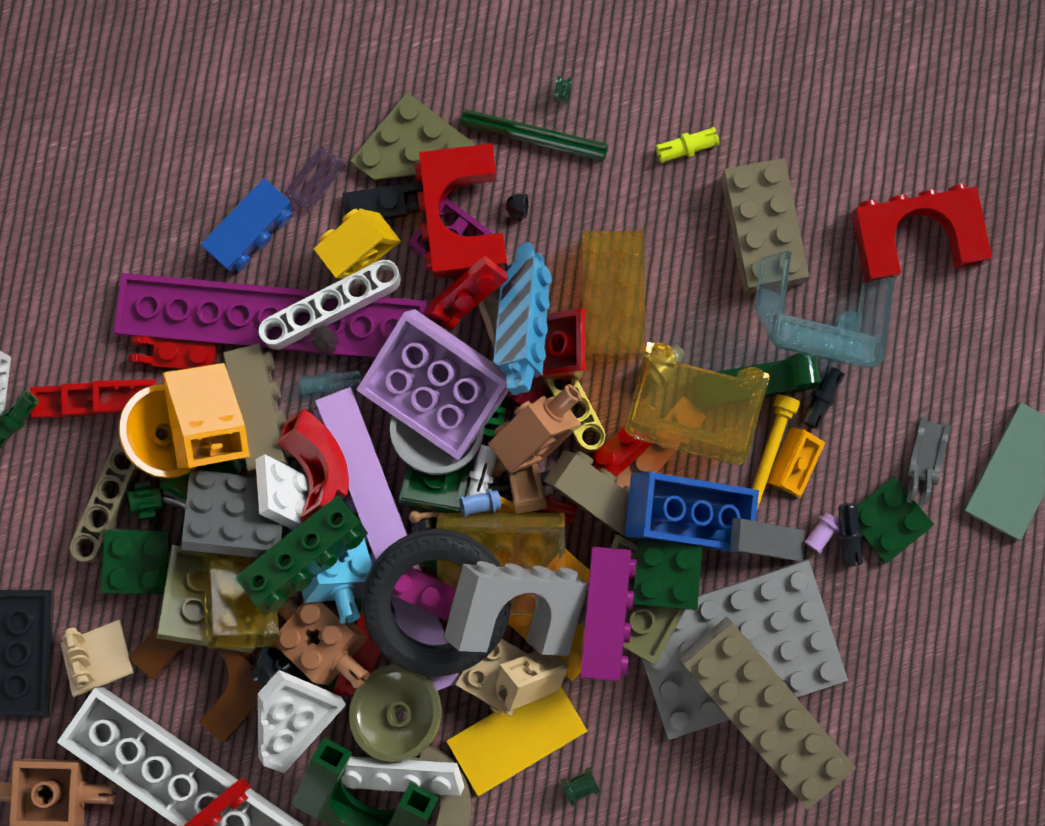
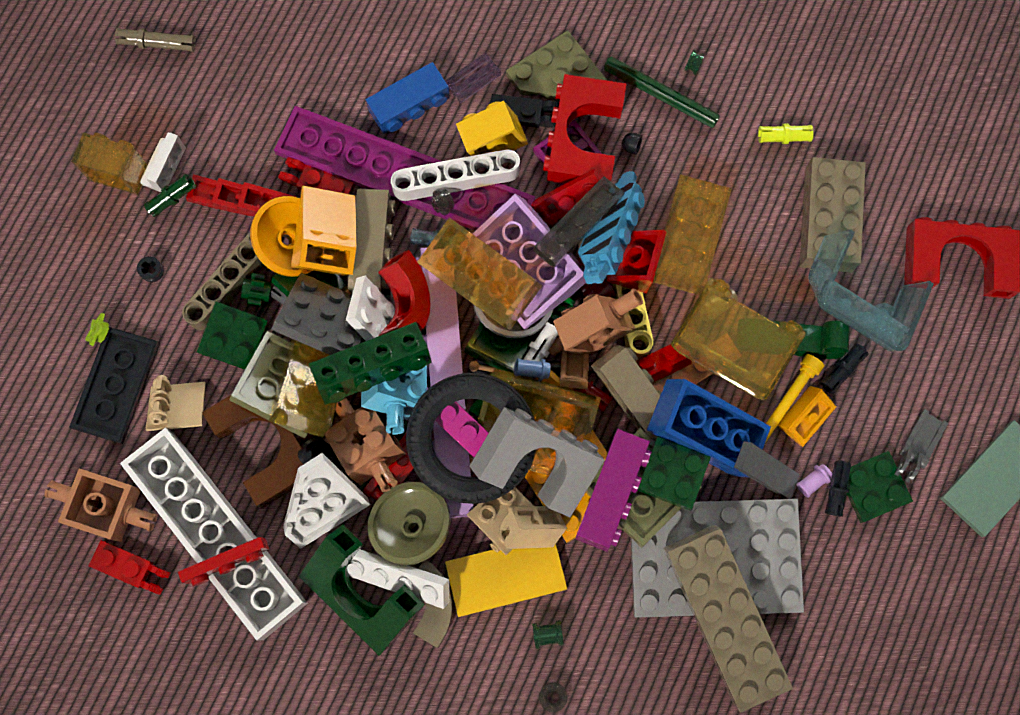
camera: 15 degrees right, 5 degrees down
none -> black bush [137,256,164,283]
none -> clear yellow brick [417,217,543,330]
none -> clear smoke plate [533,176,625,268]

